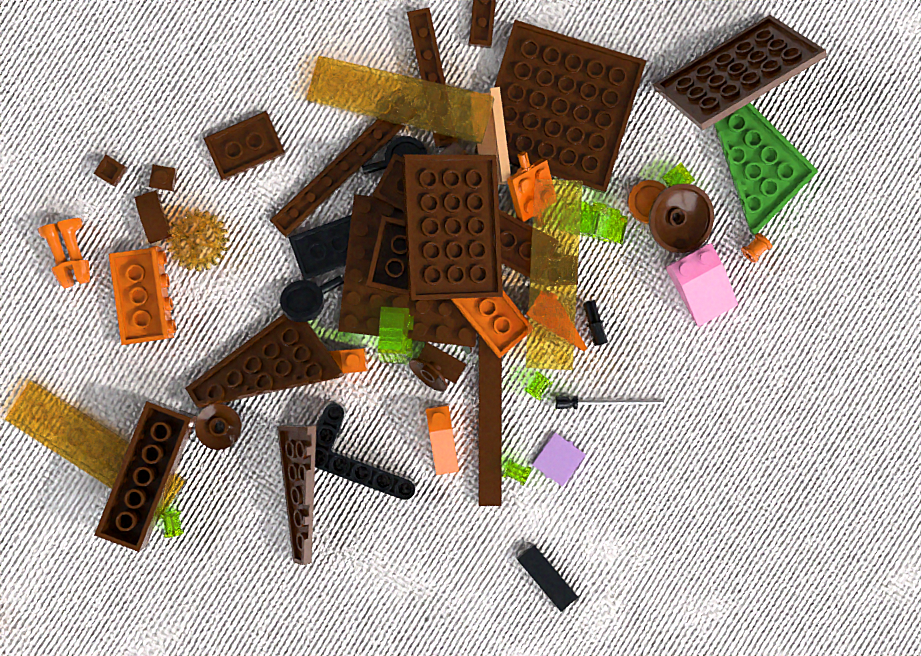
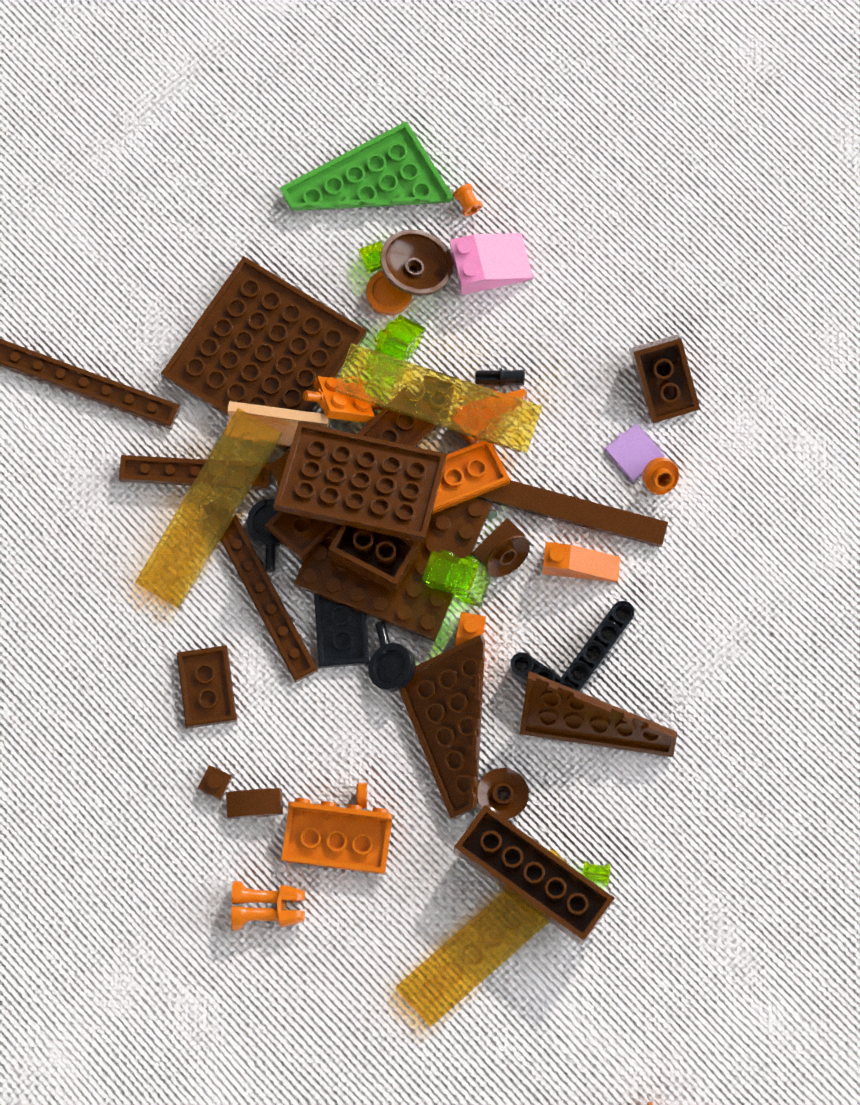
camera: 75 degrees left, 15 degrees down
reddish brown plate [93,154,128,187] -> none
clear yellow gear [166,209,230,272] -> none
clear neon green bush [502,458,531,486] -> none
black tile [517,543,579,612] -> none
clear neon green bush [524,371,553,401] -> none
flat silver piece [555,396,664,409] -> none
reddish brown piece [653,15,827,131] -> none
none -> orange tile [356,782,368,809]
none -> reddish brown slope [629,335,700,423]
none -> orange plate [642,457,680,495]

